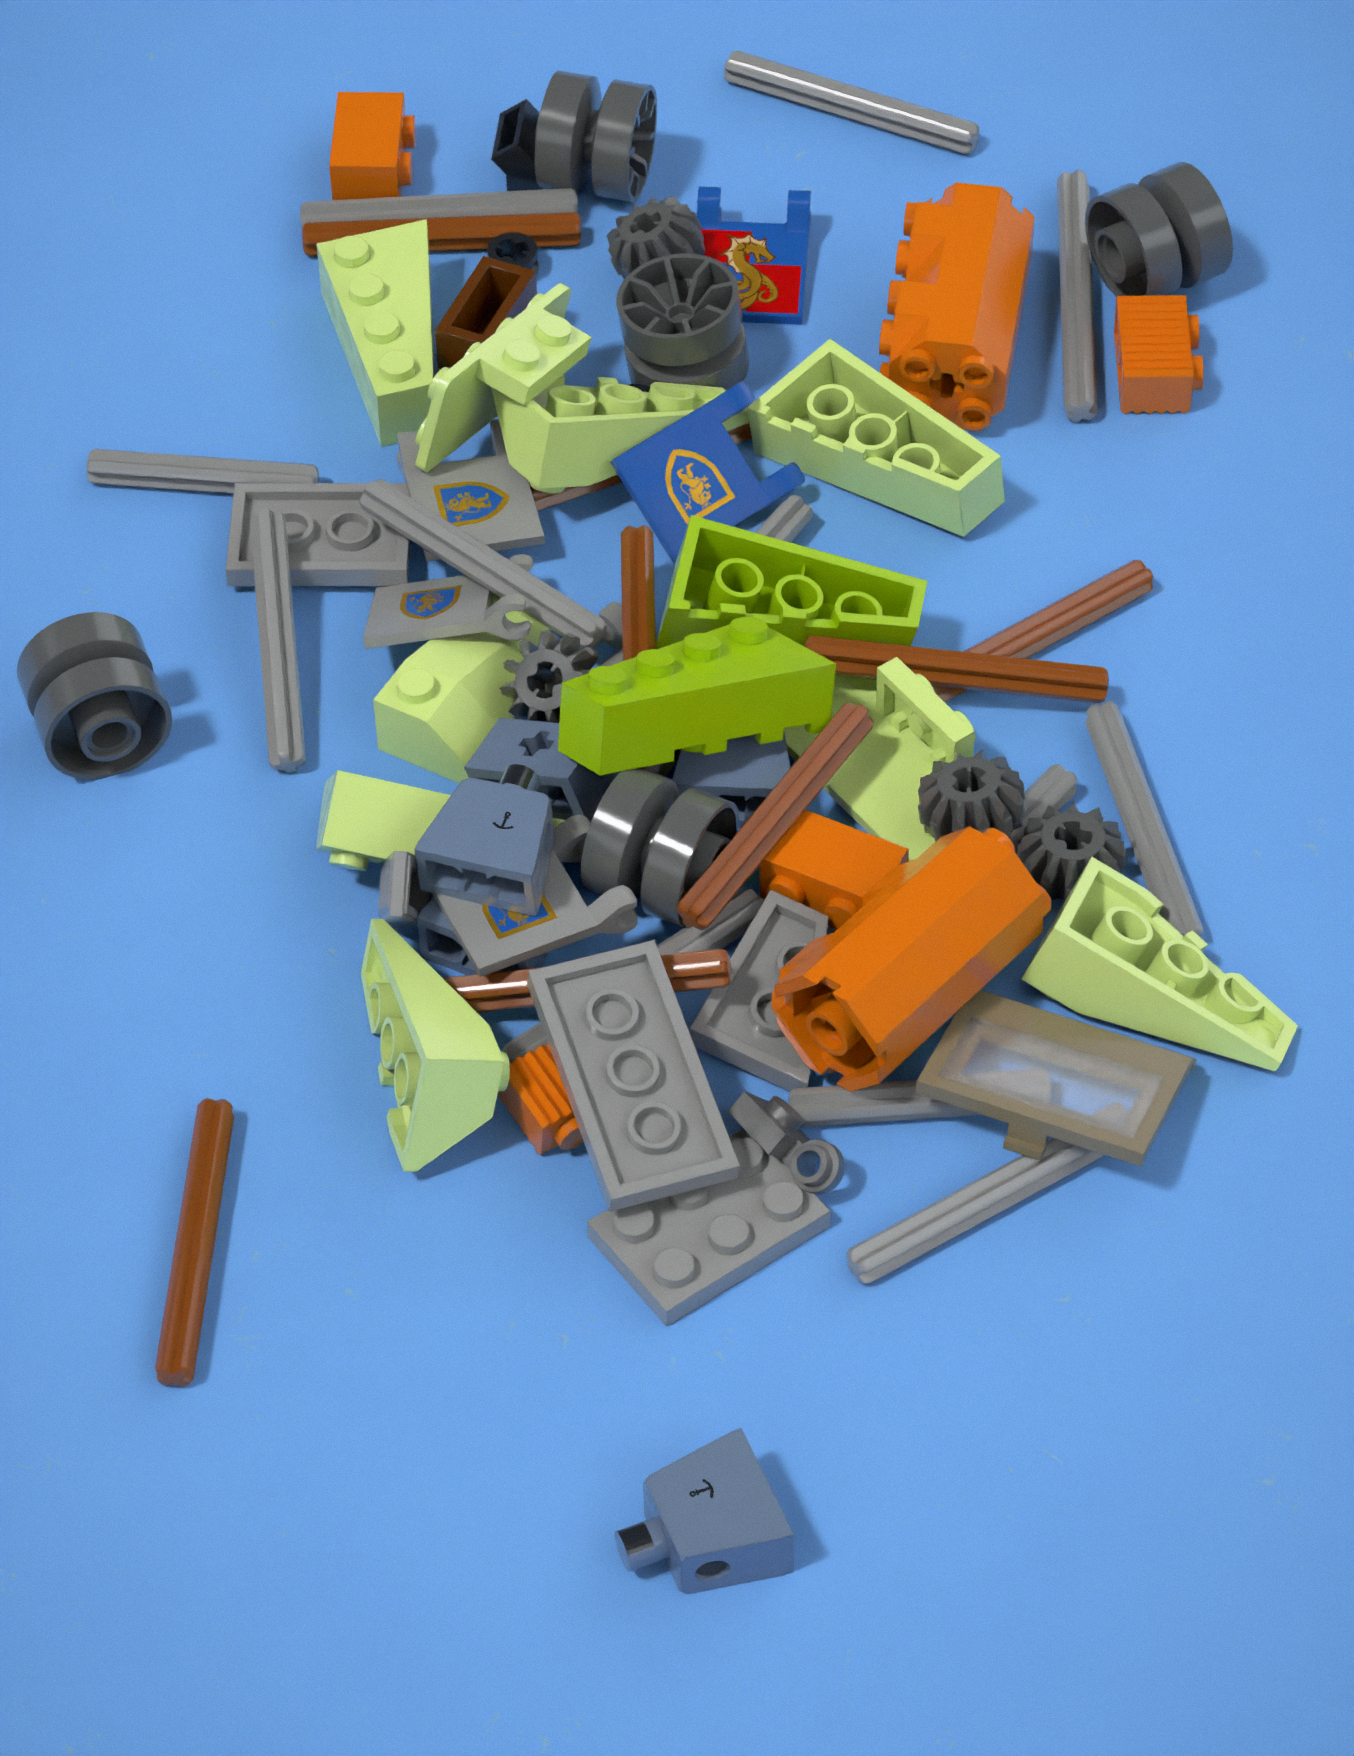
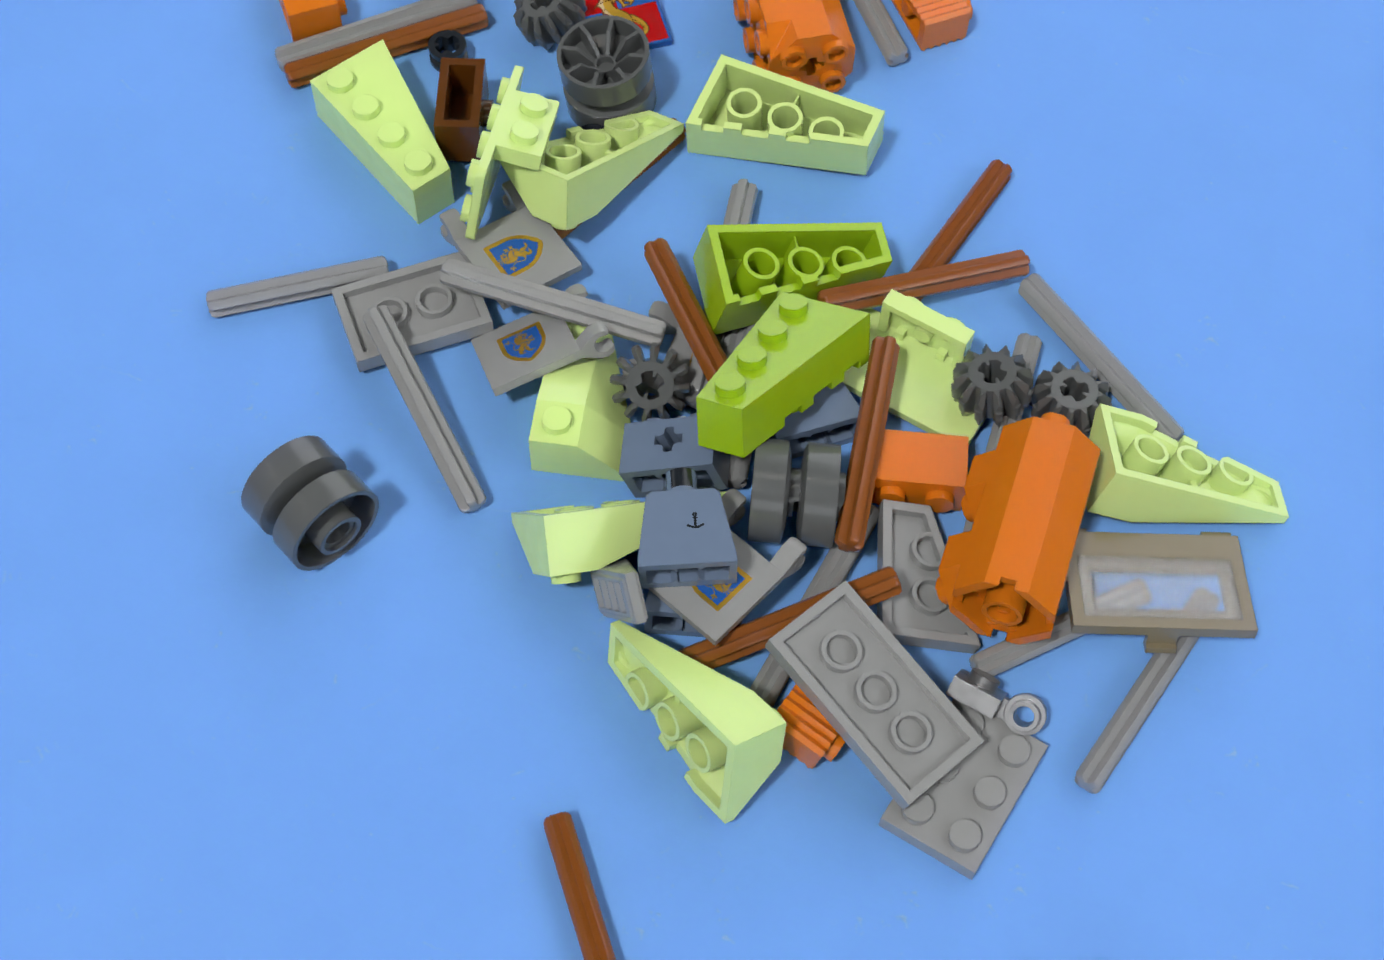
camera: 25 degrees left, 10 degrees up
blue flag [610,382,805,563] -> none

